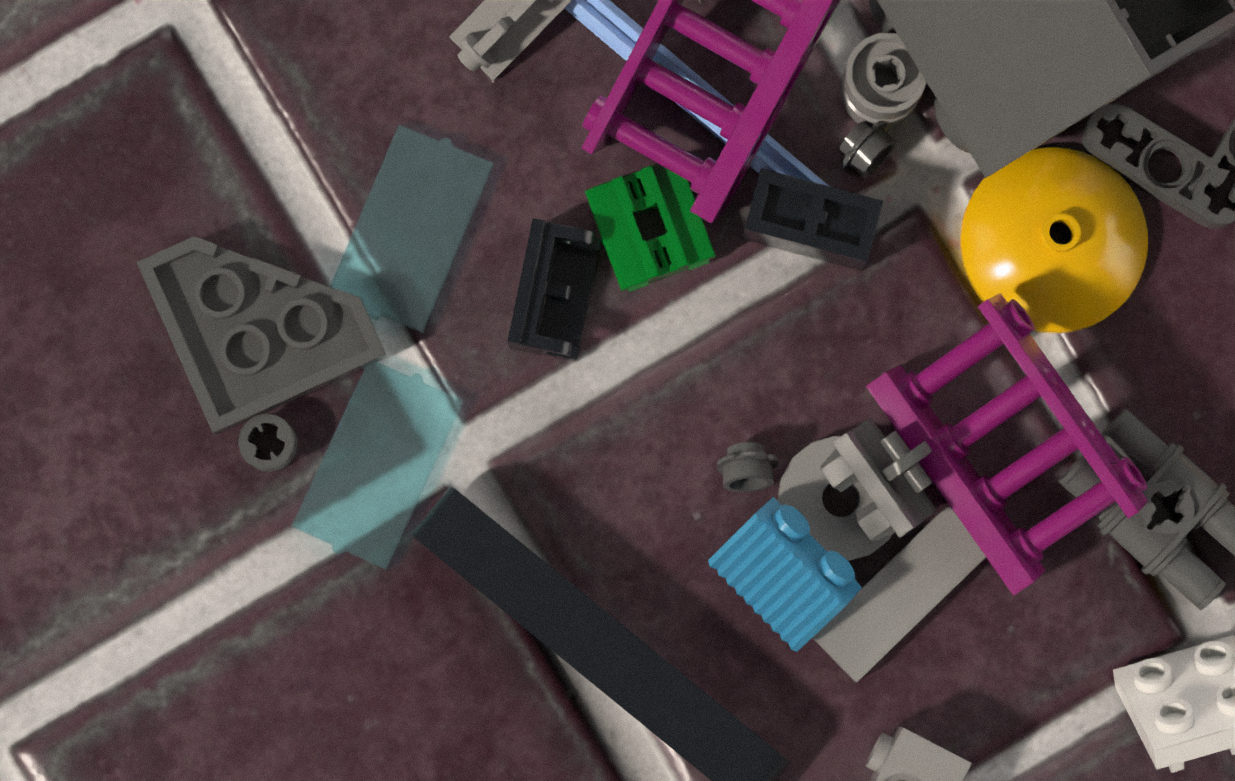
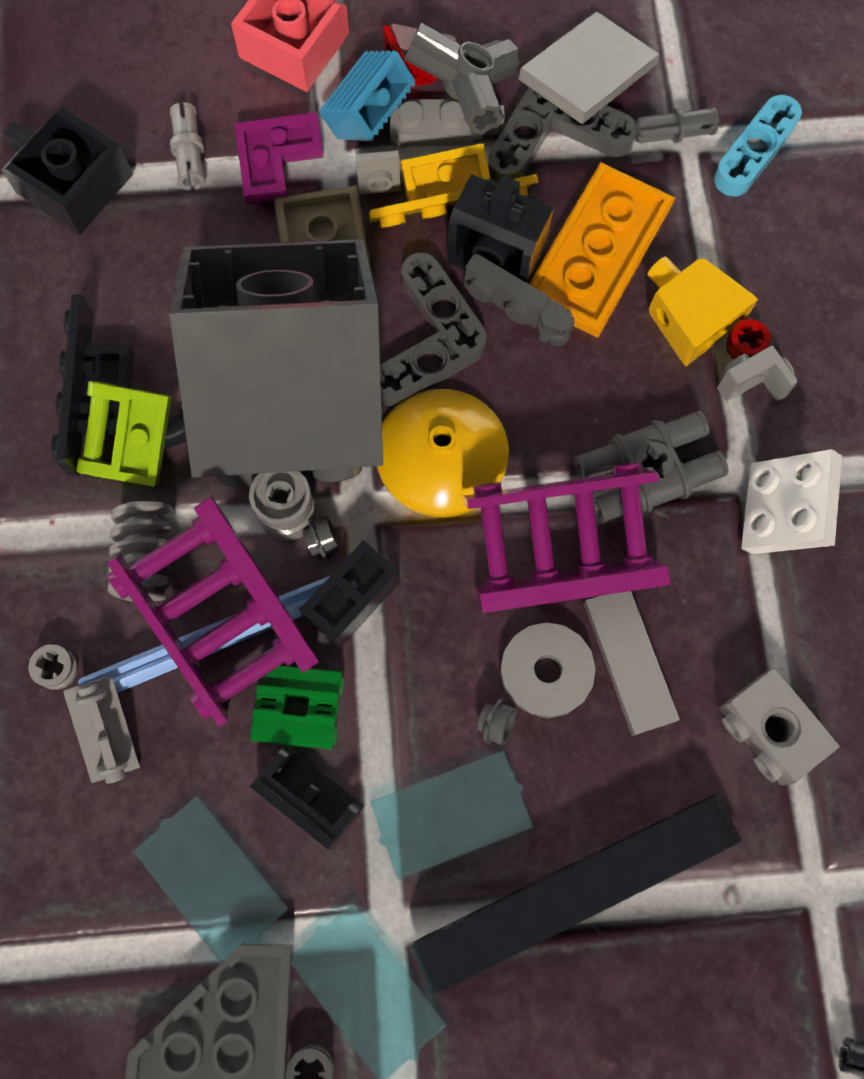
camera: 65 degrees left, 10 degrees down
dark azure brick [708,497,862,652] -> none
dark grey hips [821,417,937,541] -> none
none -> clear light blue piece [370,751,533,880]

